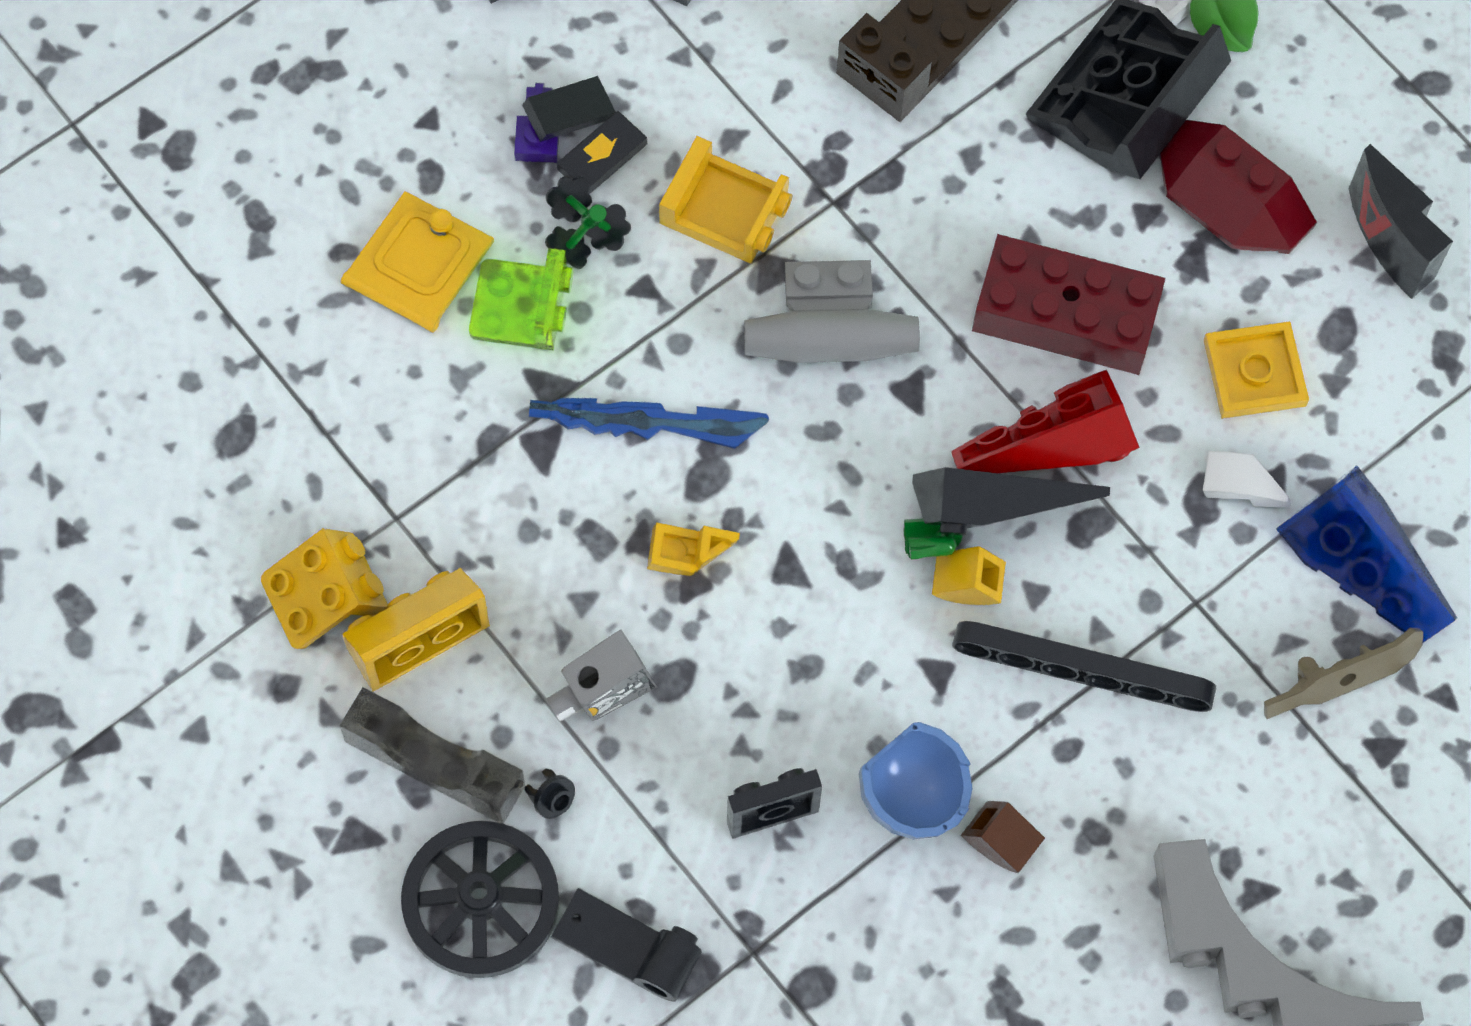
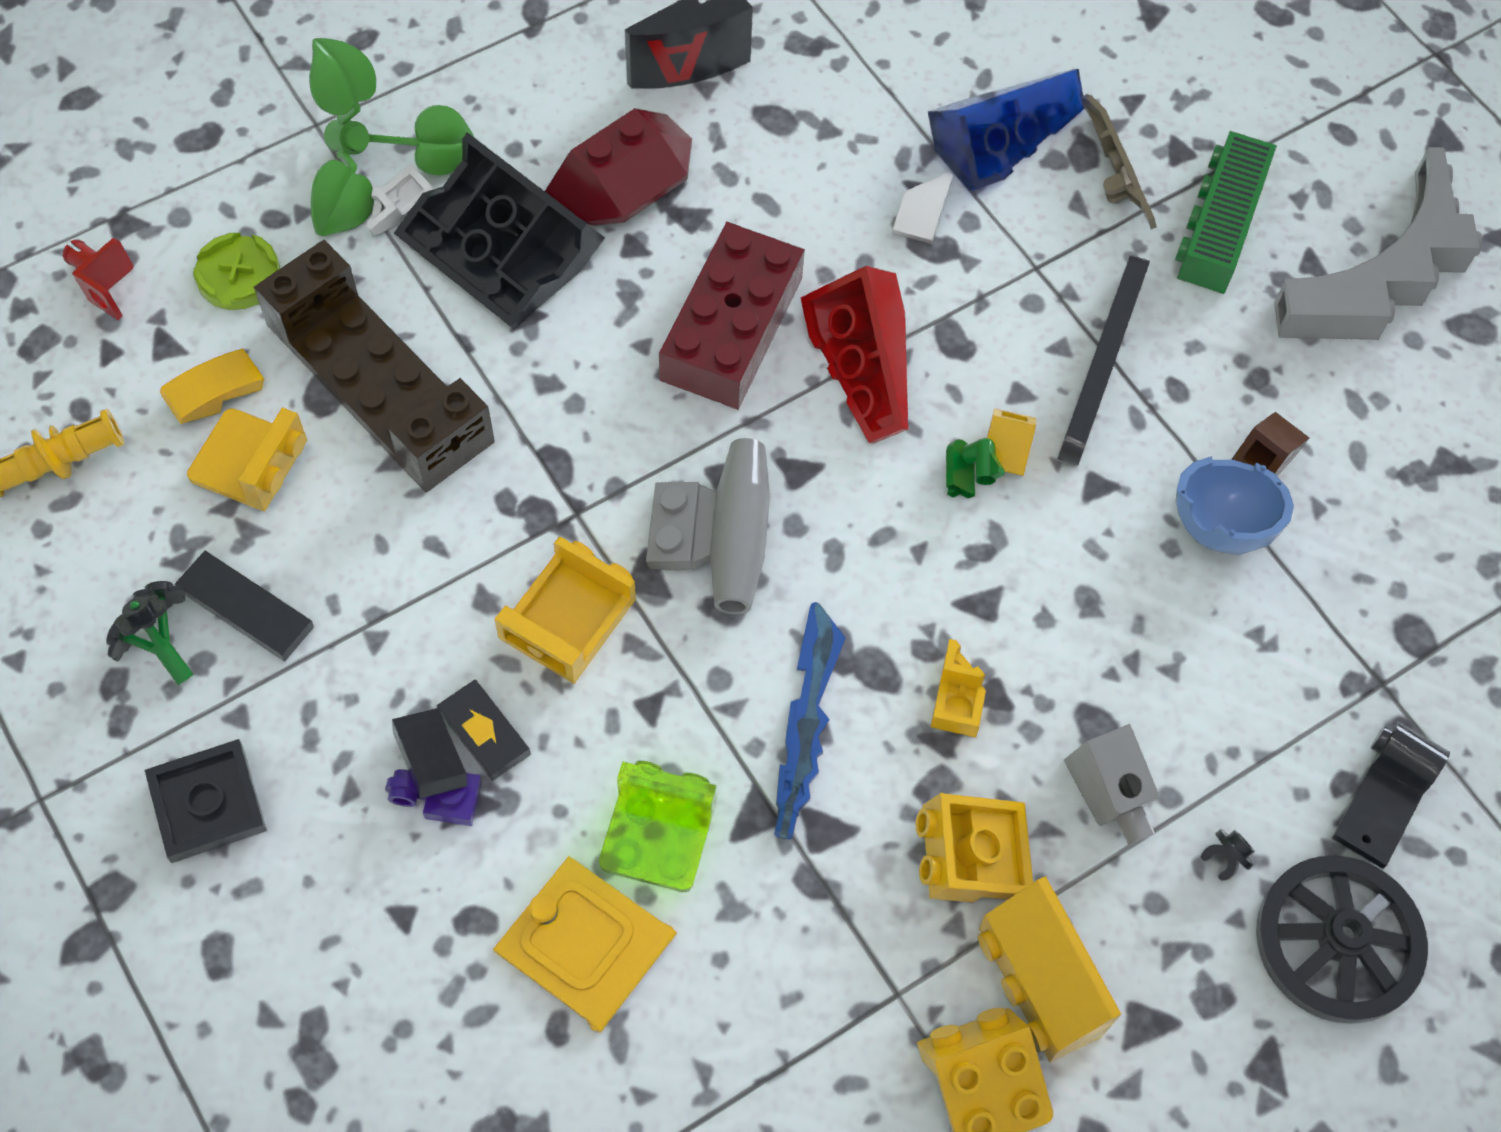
camera: 85 degrees left, 5 degrees down
clear smoke arch [339,687,525,824] -> none
black plant [545,176,631,269] -> none
black plate [727,768,822,839] -> none
black wedge [912,467,1110,535] -> none
yellow tile [1203,321,1309,419] -> none
none -> yellow plate [915,793,1033,903]
none -> green brick [1175,131,1277,294]

